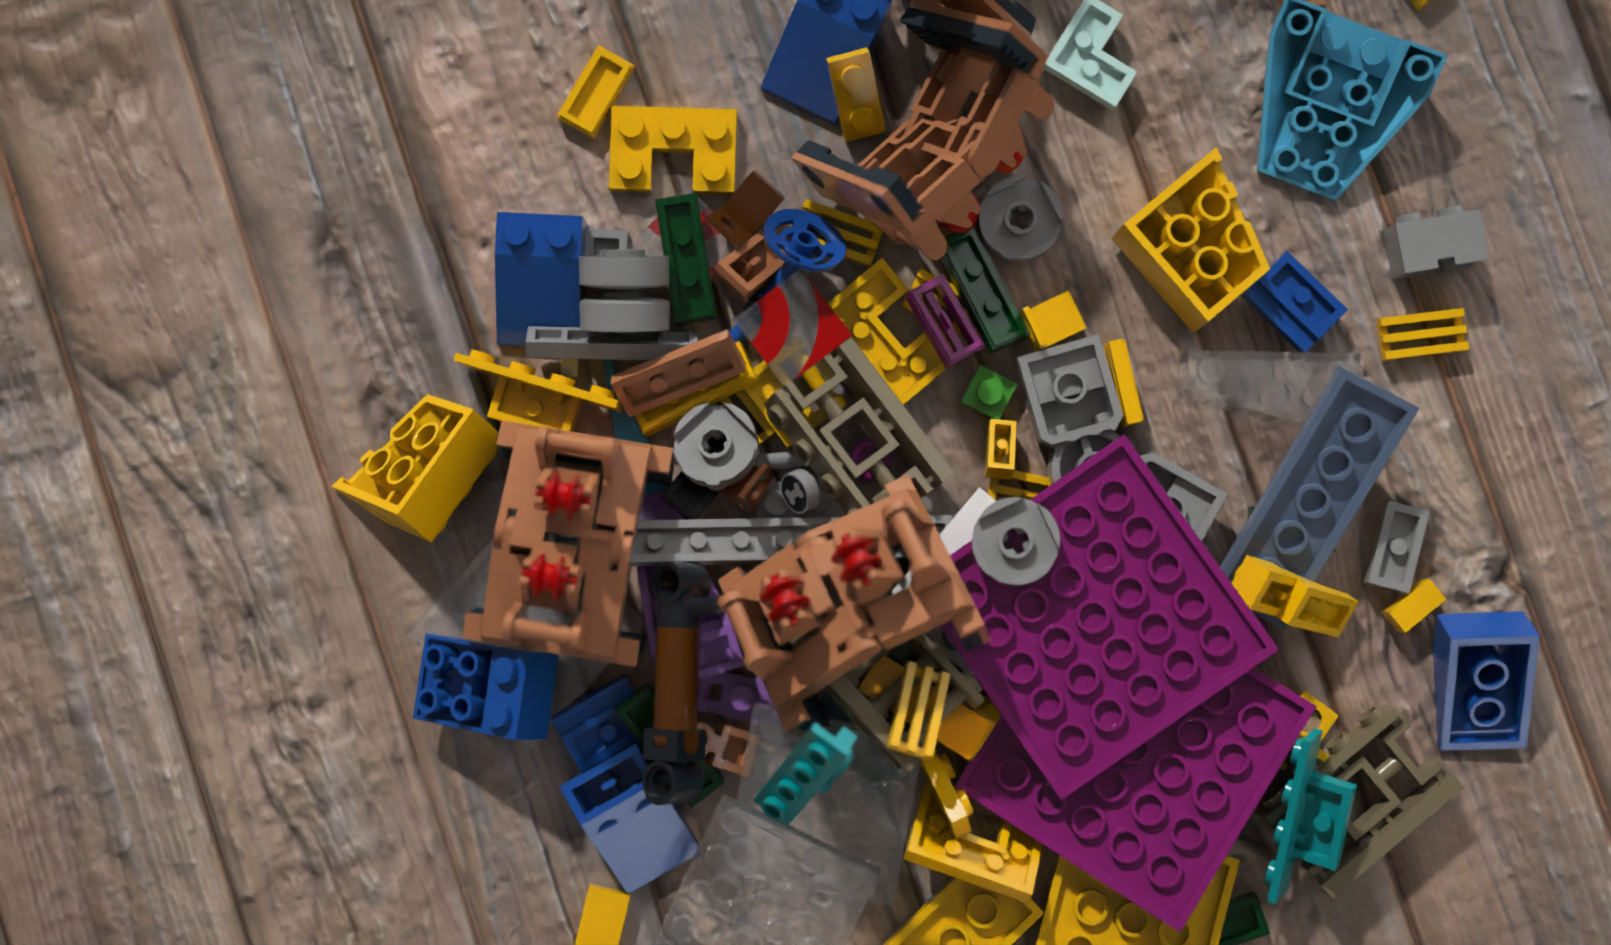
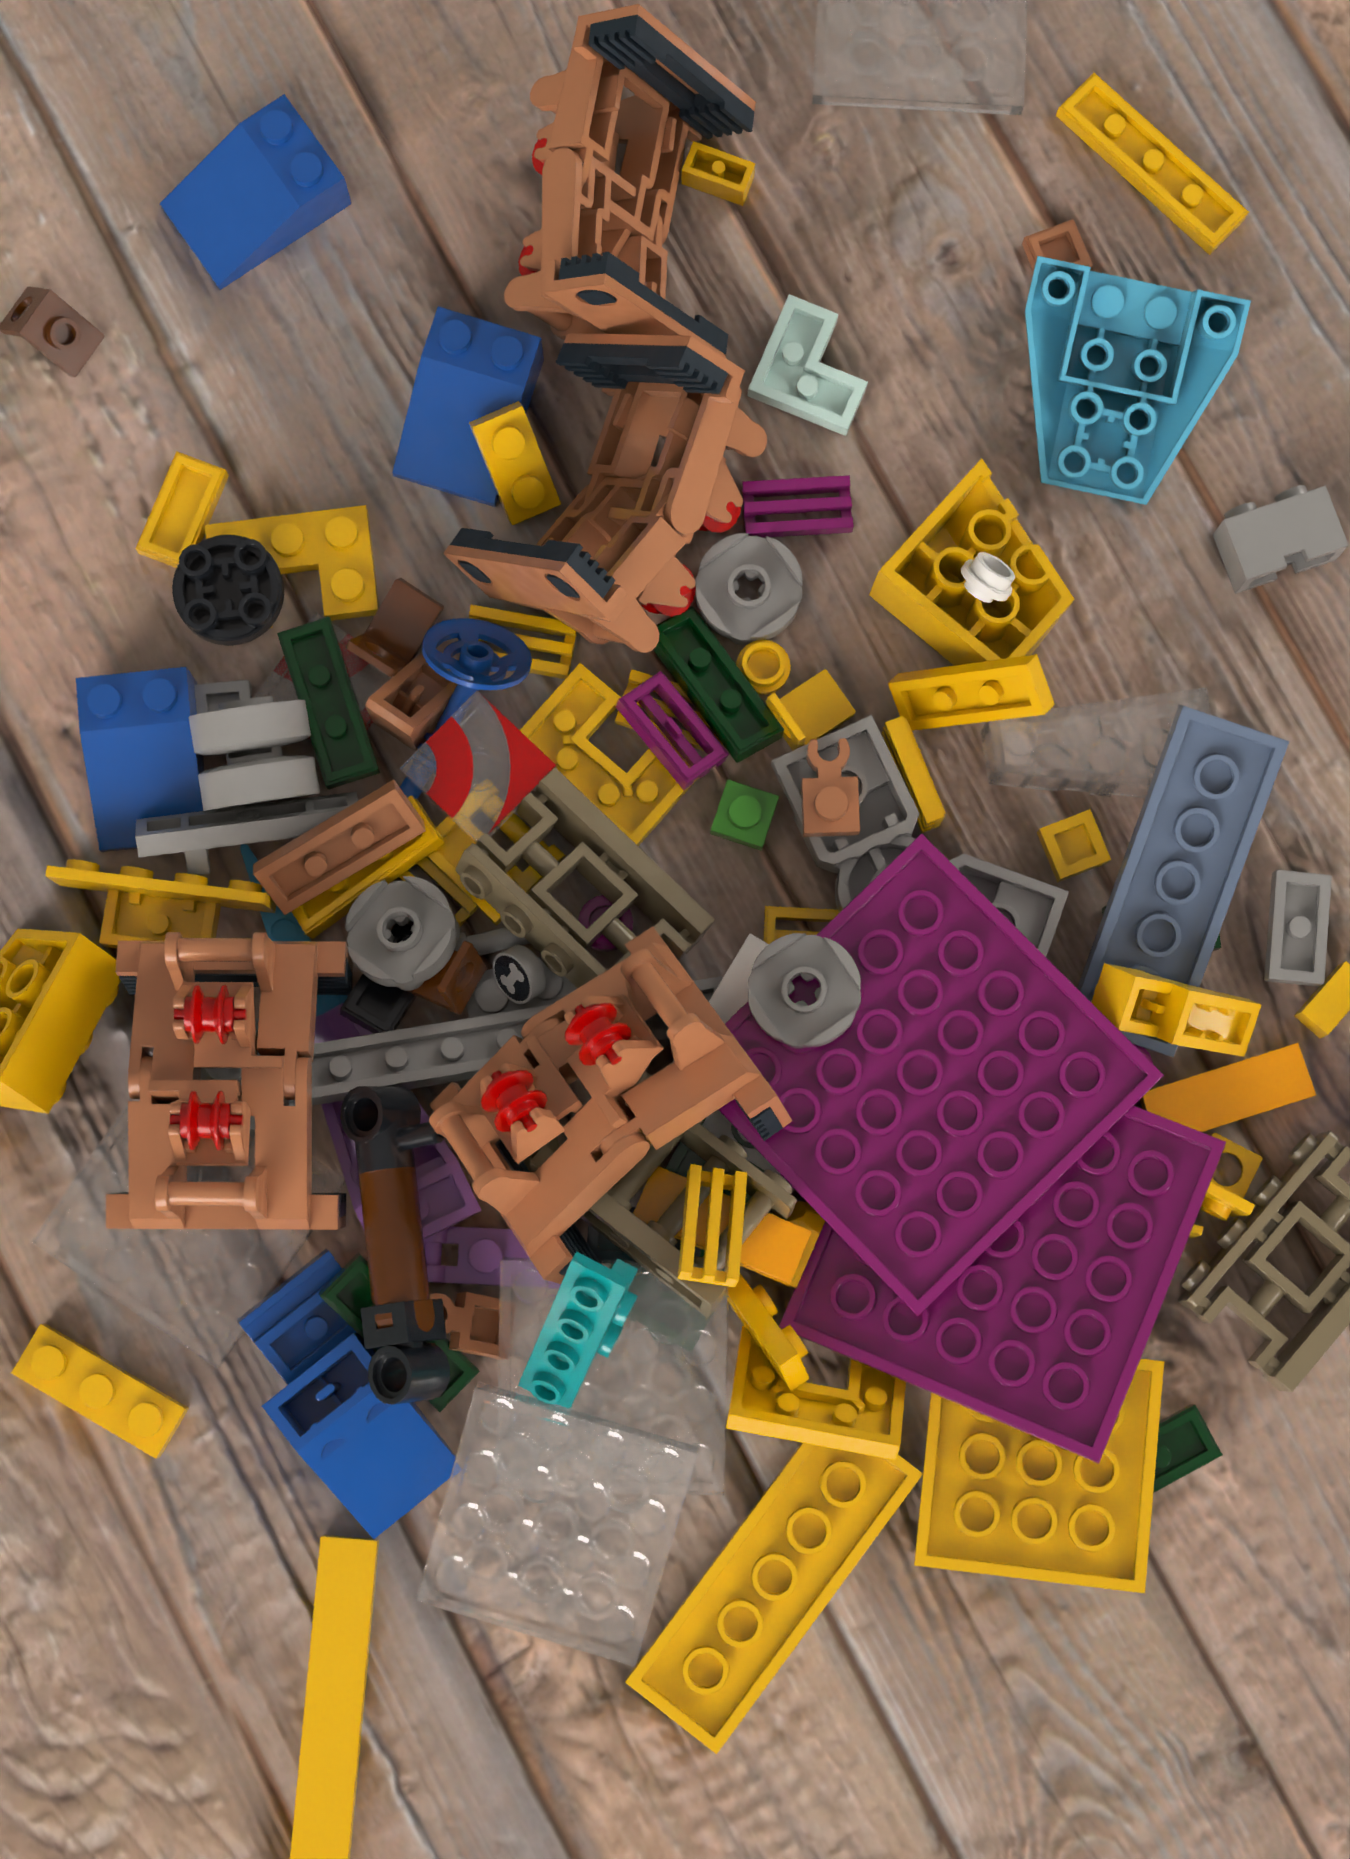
camera: 15 degrees left, 5 degrees down
blue slope [413,634,559,740] -> none
yellow piece [985,419,1017,480] -> none
blue plate [1241,251,1348,355] -> none
teal bracket [1265,728,1357,904] -> none
yellow tile [1376,308,1470,361] -> none
none -> yellow plate [11,1324,189,1459]
none -> black tile [172,535,284,646]
none -> yellow plate [736,640,791,695]
none -> magenta tile [742,475,854,538]
none -> nougat plate [801,738,860,837]
none -> yellow plate [888,654,1055,731]
none -> white plate [961,552,1015,603]
none -> yellow plate [1036,809,1111,883]
none -> light orange tile [1140,1043,1316,1132]

